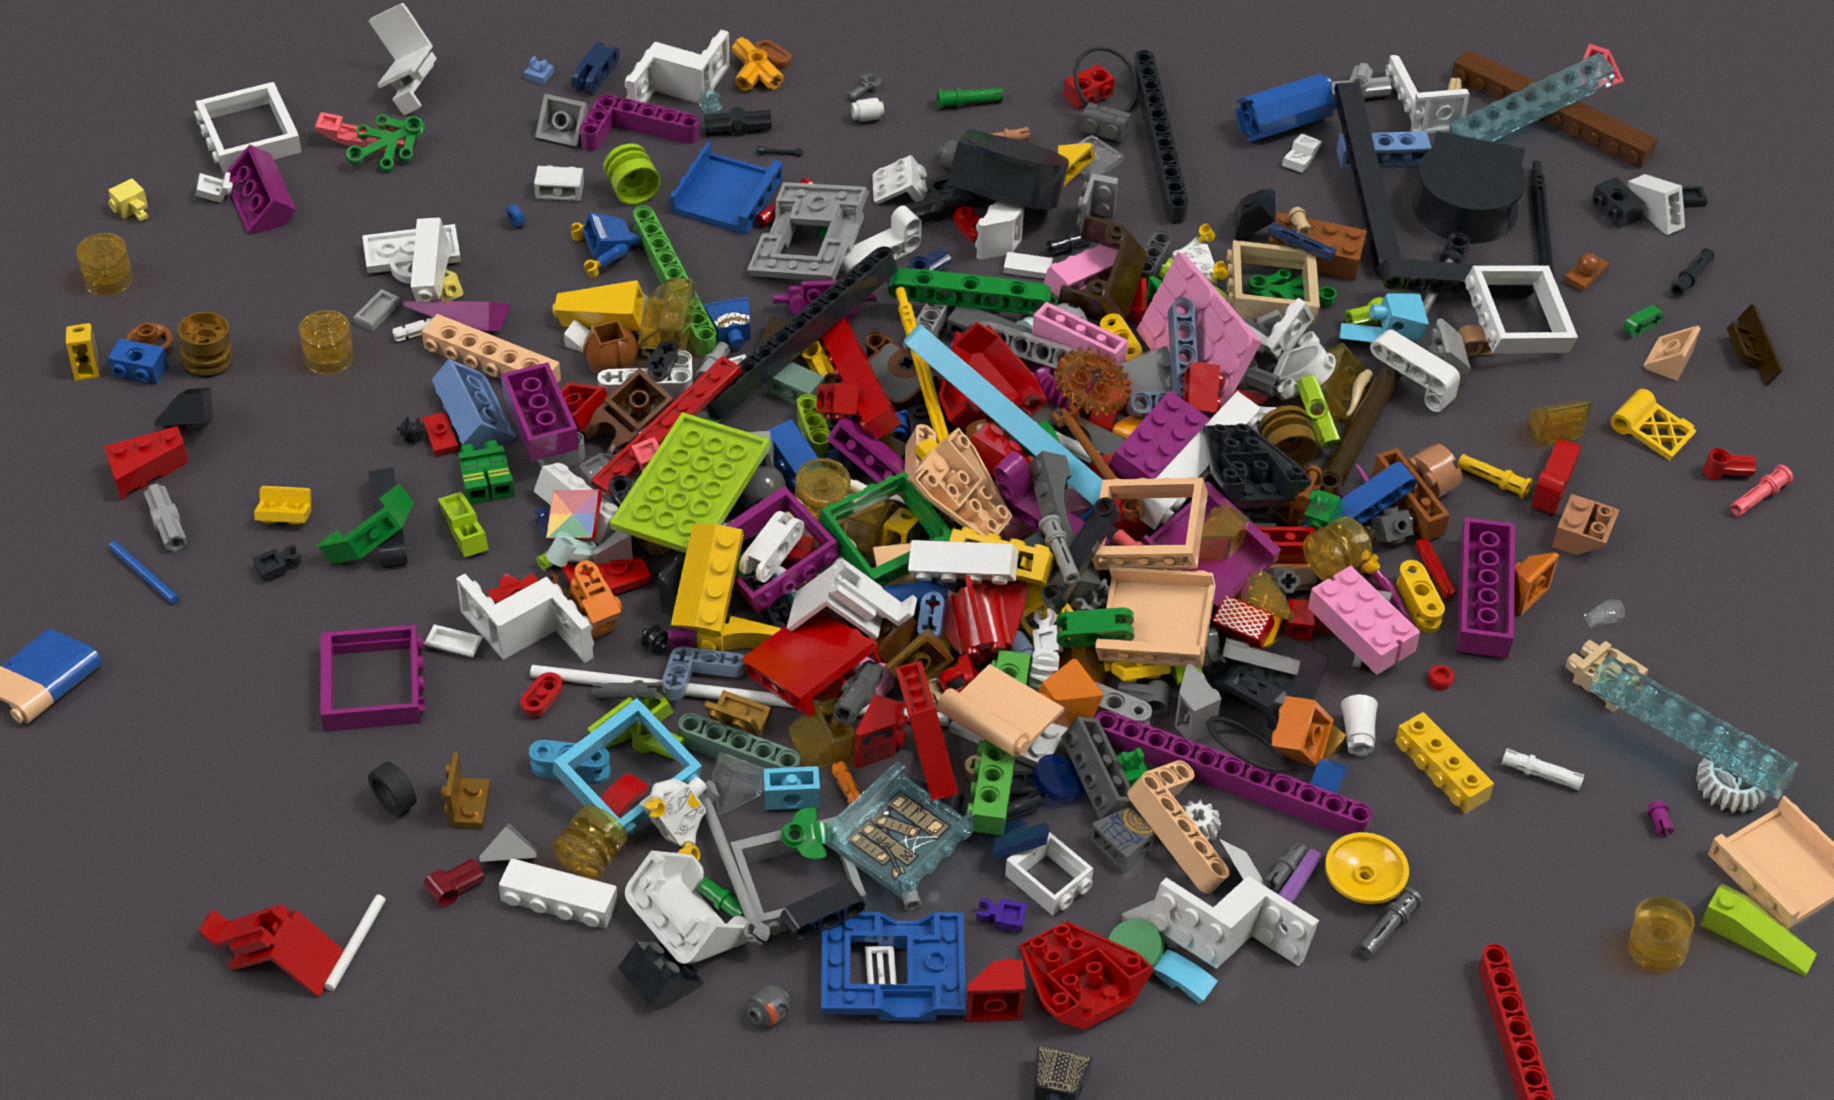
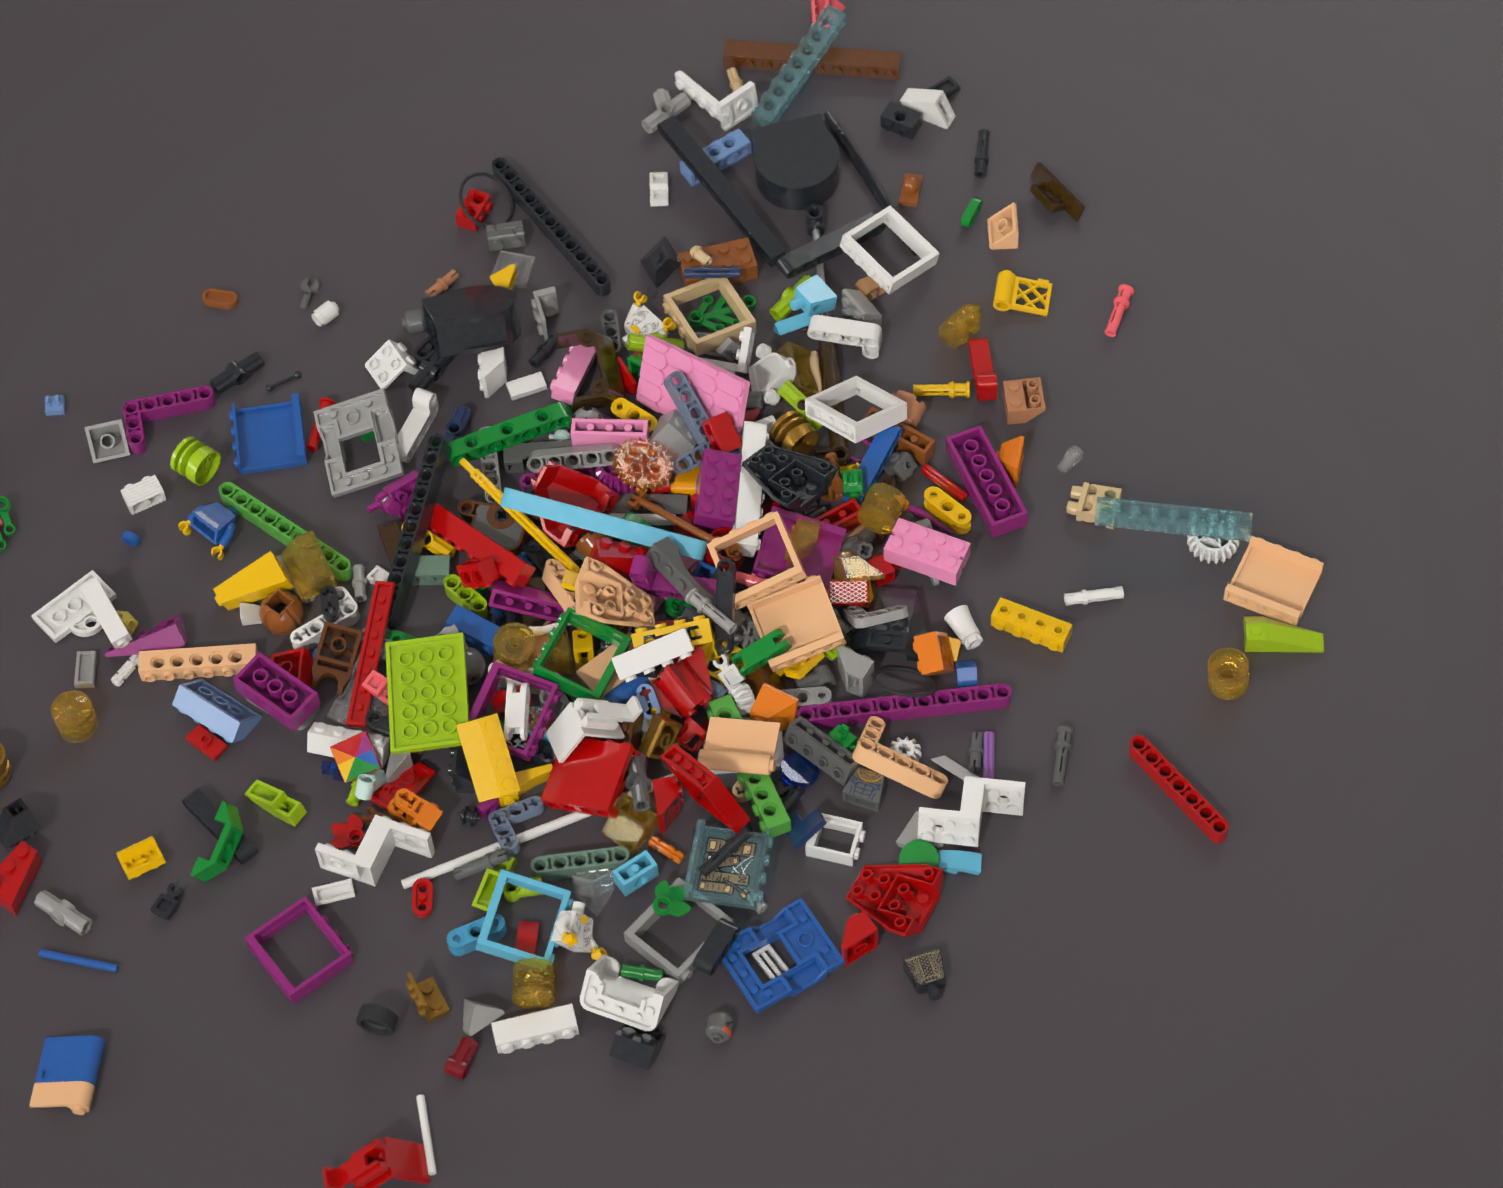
camera: 25 degrees left, 10 degrees up
black wheel [397,417,427,442] -> none
green hips [459,440,515,505] -> none
dark blue piece [571,42,620,94] -> none
white bracket [625,30,730,105] -> none
light grey hinge [698,780,770,946] -> none
clear light blue plate [699,90,723,113] -> none
pearl gold bracket [703,690,773,738] -> none
blue torso [704,297,751,349] -> none
light orange piece [732,37,784,92] -> none
green pin [936,87,1004,109] -> none
red plate [954,207,981,243] -> none
dark purple plate [976,898,1028,933] -> none
blue brick [1235,74,1337,142] -> none
yellow dish [1325,832,1409,904] -> none
red tile [1427,665,1455,691] -> none
magenta pin [1647,800,1674,837] -> none
red piece [1702,448,1756,480] -> none
none -> black pin [698,828,751,878]
none -> white window [805,376,907,443]

